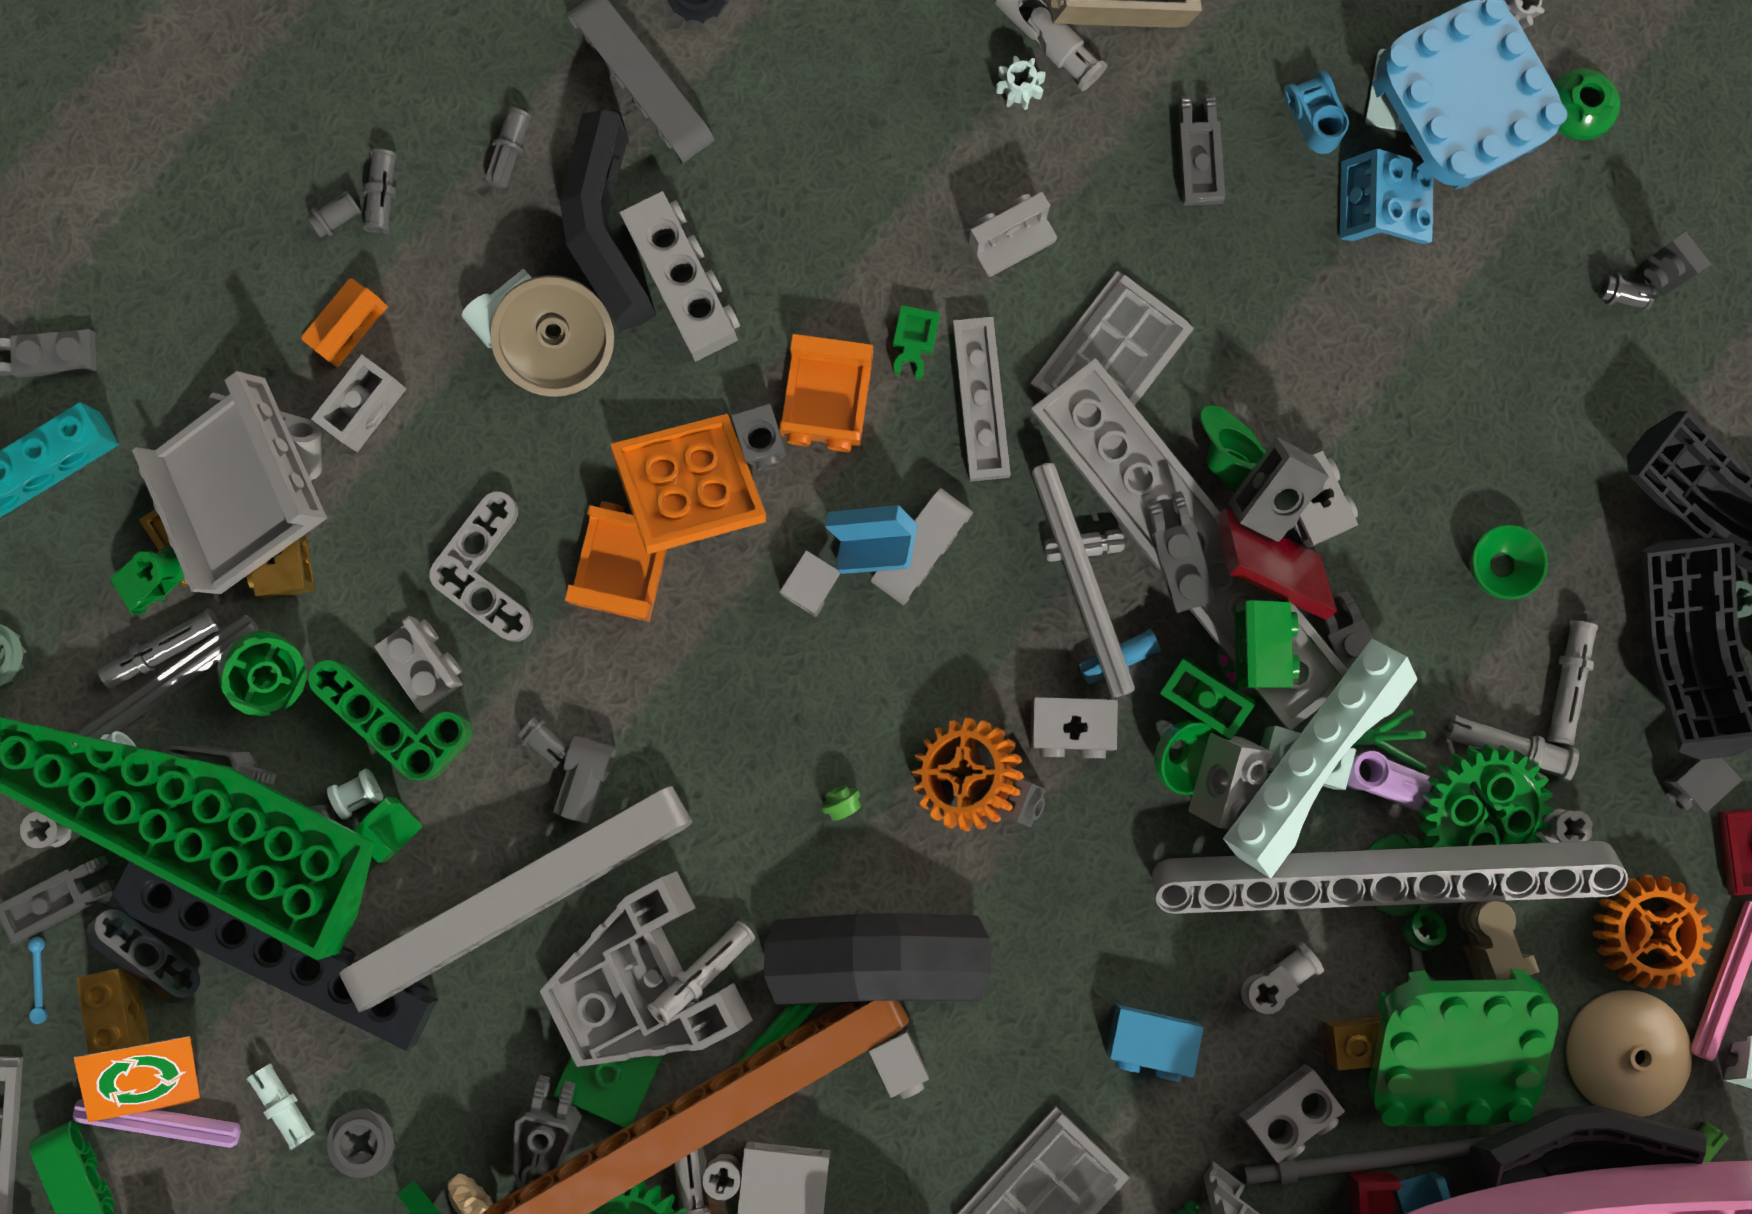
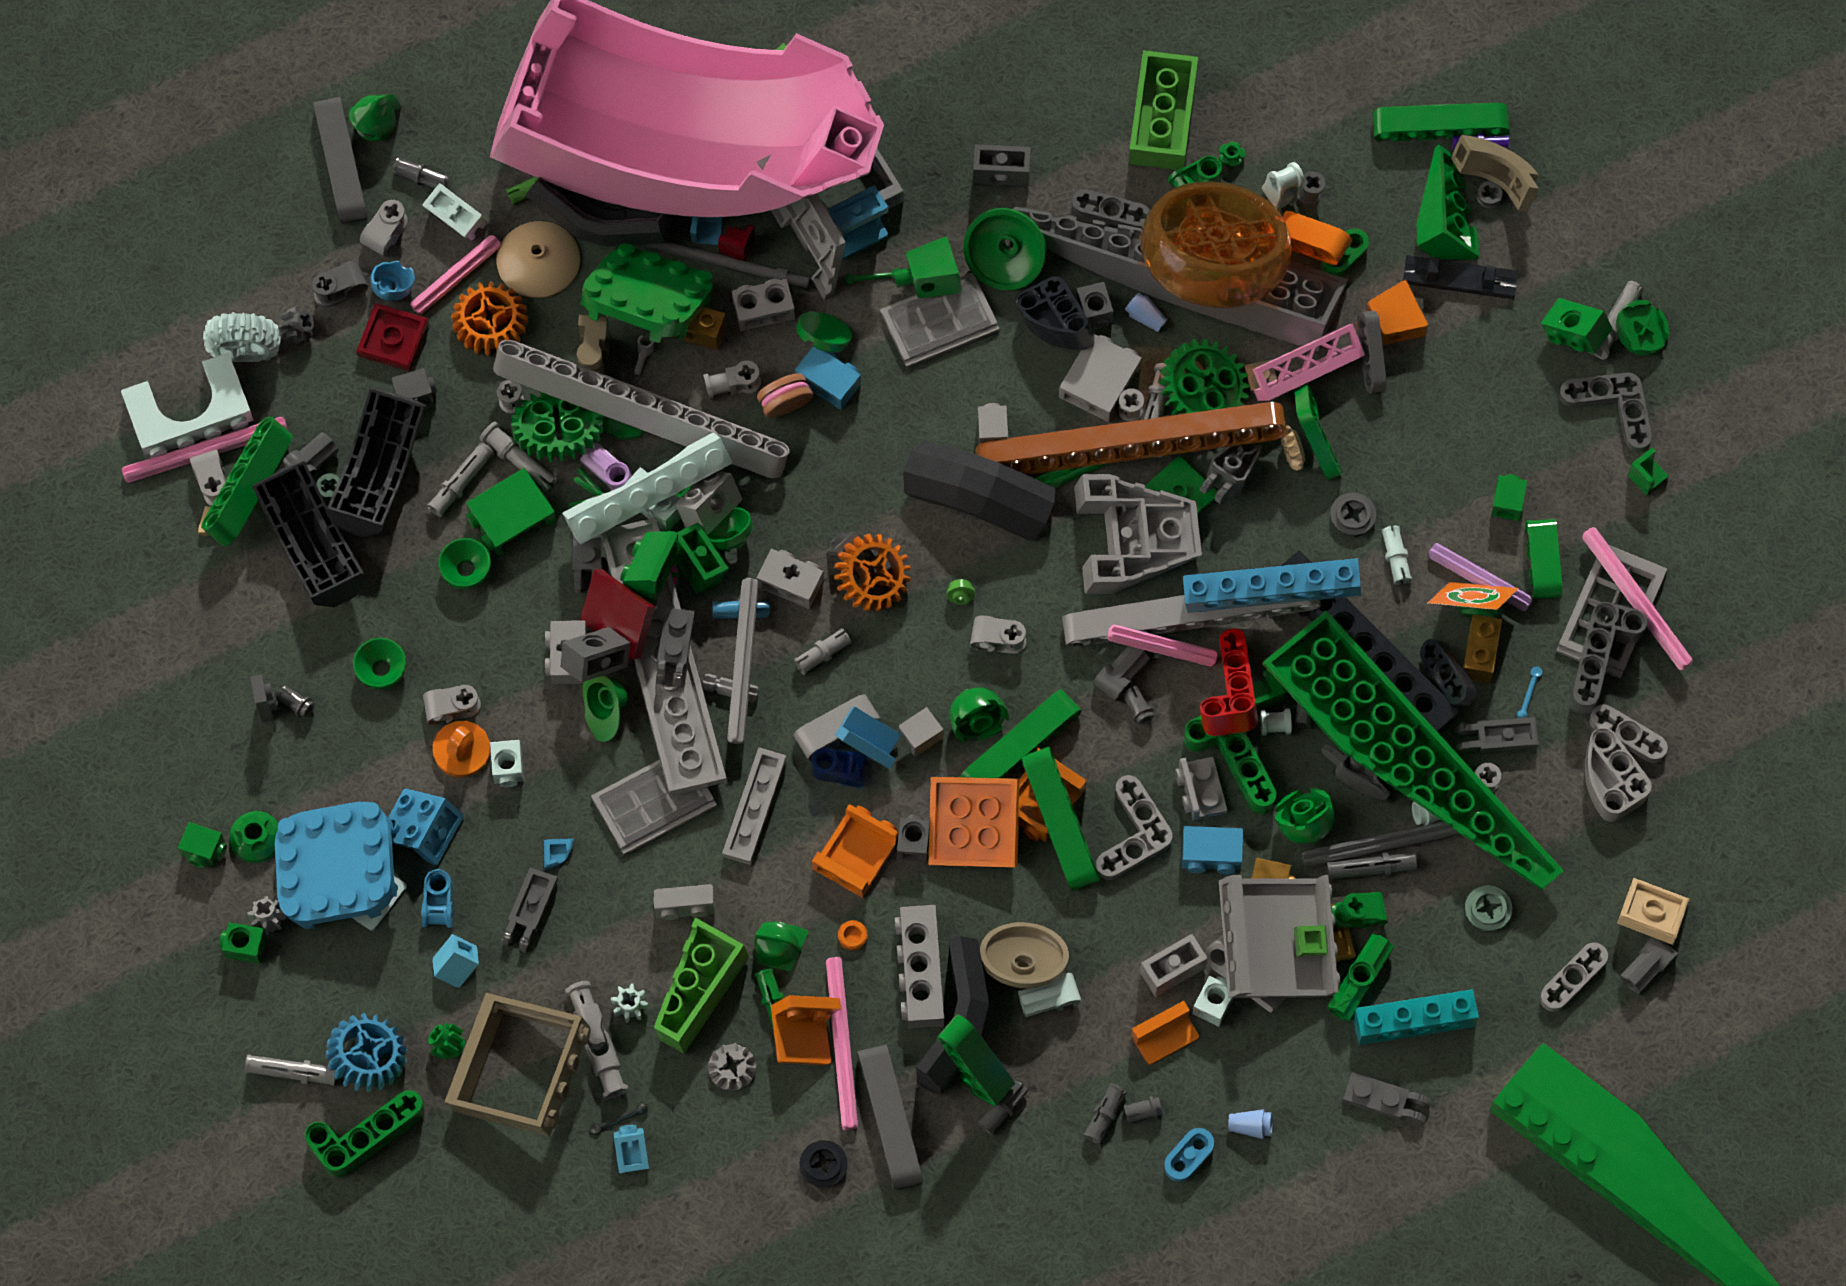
camera: 160 degrees left, 15 degrees down
light grey pin [648,921,755,1026] -> none
green plate [893,305,941,381] -> none
green bush [1402,910,1447,952] -> none
none -> green brick [178,822,227,868]
none -> green piece [353,638,406,690]
none -> light grey piece [423,685,481,725]
none -> orange tile [433,721,491,778]
none -> medium azure panel [433,934,479,988]
none -> green panel [465,468,556,557]
none -> light aqua brick [490,740,524,787]
none -> dark azure tile [544,839,574,870]
none -> bright green wedge [654,917,749,1054]
none -> light grey gear [708,1043,756,1091]
none -> green piece [754,921,809,971]
none -> green pin [755,969,785,1030]
none -> nougat head [757,373,813,418]
none -> orange bracket [771,995,841,1065]
none -> light grey pin [794,628,851,675]
none -> green tile [796,312,852,352]
none -> clear blue piece [811,748,869,788]
none -> bright pink axle [826,957,858,1130]
none -> orange tile [838,920,868,951]
none -> green beam [937,1015,1015,1107]
none -> green cylinder [949,687,1009,743]
none -> green beam [959,689,1082,778]
none -> light grey piece [970,616,1027,654]
none -> green beam [1021,746,1100,891]
none -> bright pink axle [1107,625,1217,667]
none -> dark azure plate [1164,1128,1214,1182]
none -> dark azure brick [1182,826,1243,875]
none -> dark azure brick [1183,558,1362,613]
none -> light aqua brick [1192,976,1234,1027]
none -> red beam [1200,629,1258,736]
none -> light blue cone [1228,1109,1273,1139]
none -> bright green tile [1294,925,1328,957]
none -> green piece [1327,933,1394,1022]

